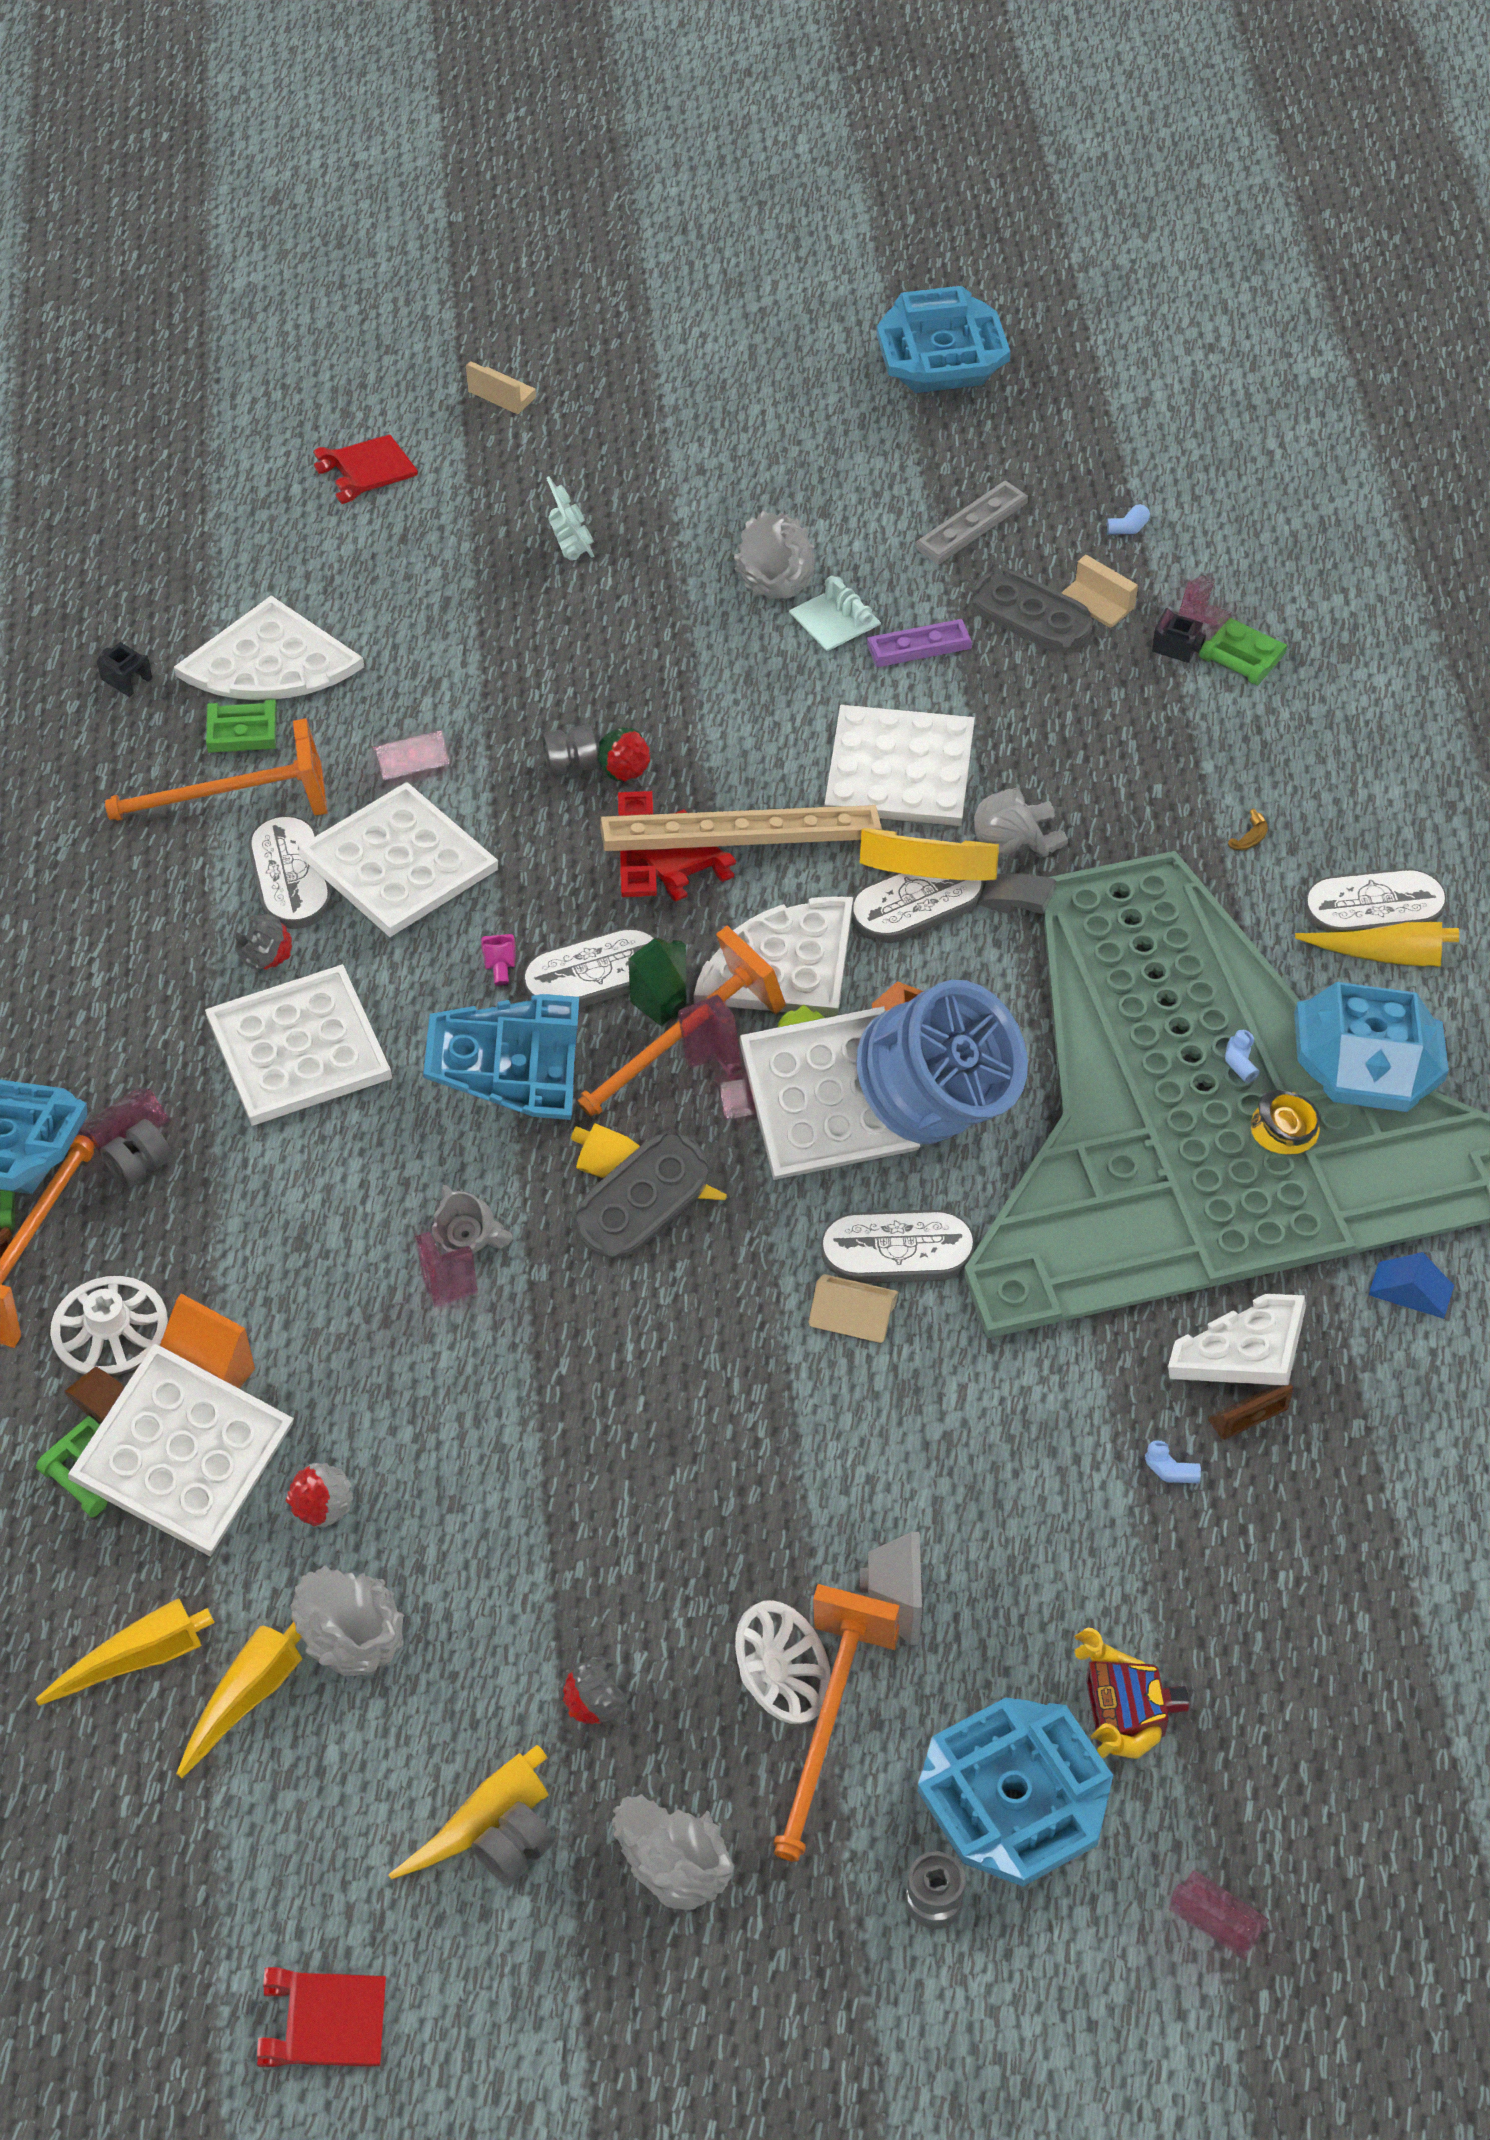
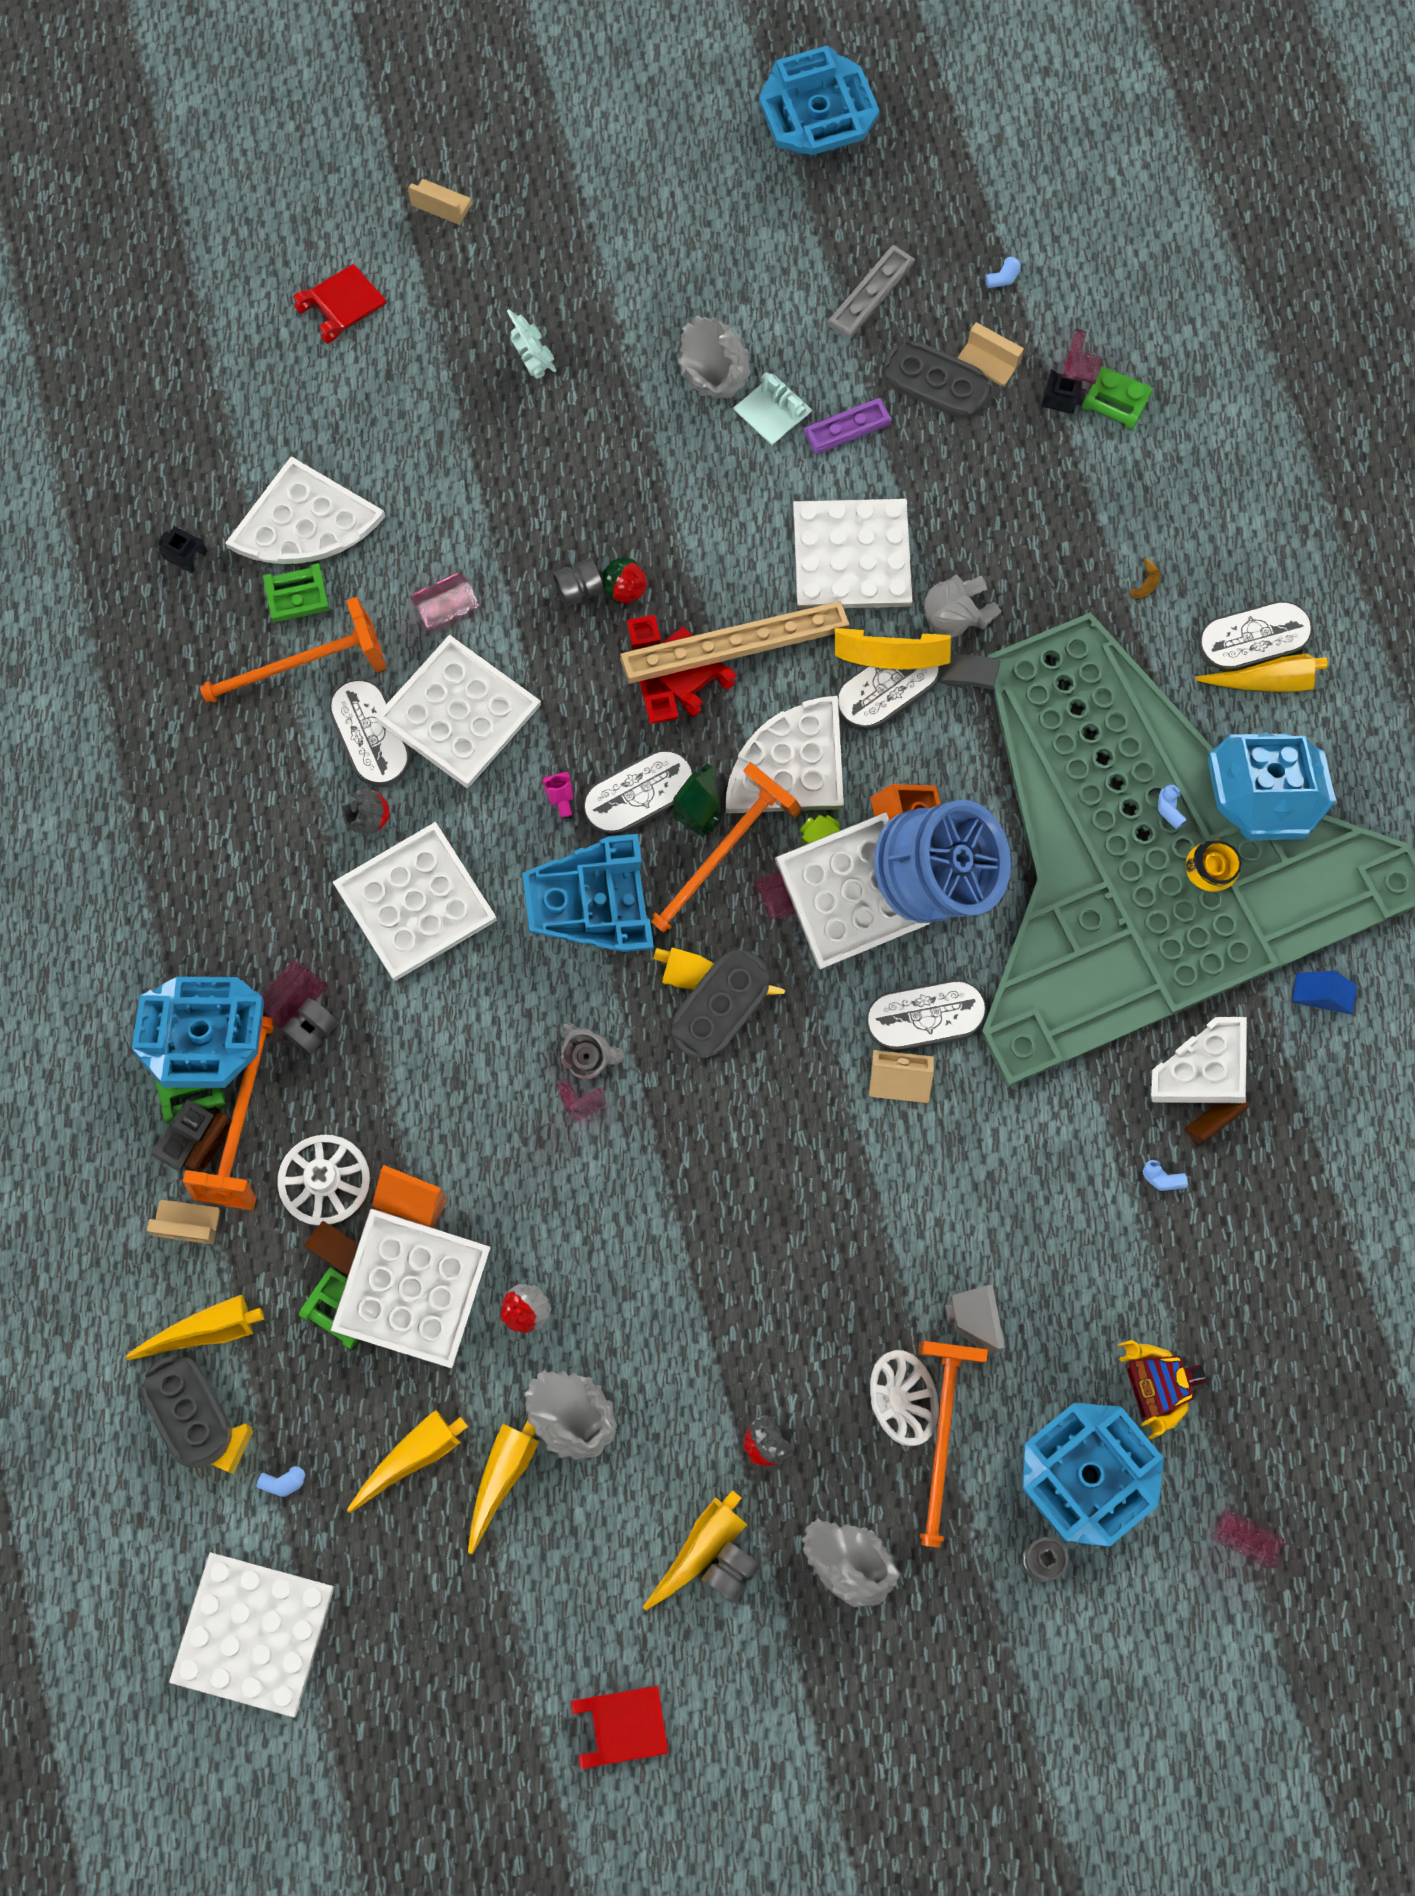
camera: 10 degrees left, 20 degrees up
clear pink panel [678,995,742,1075] -> none

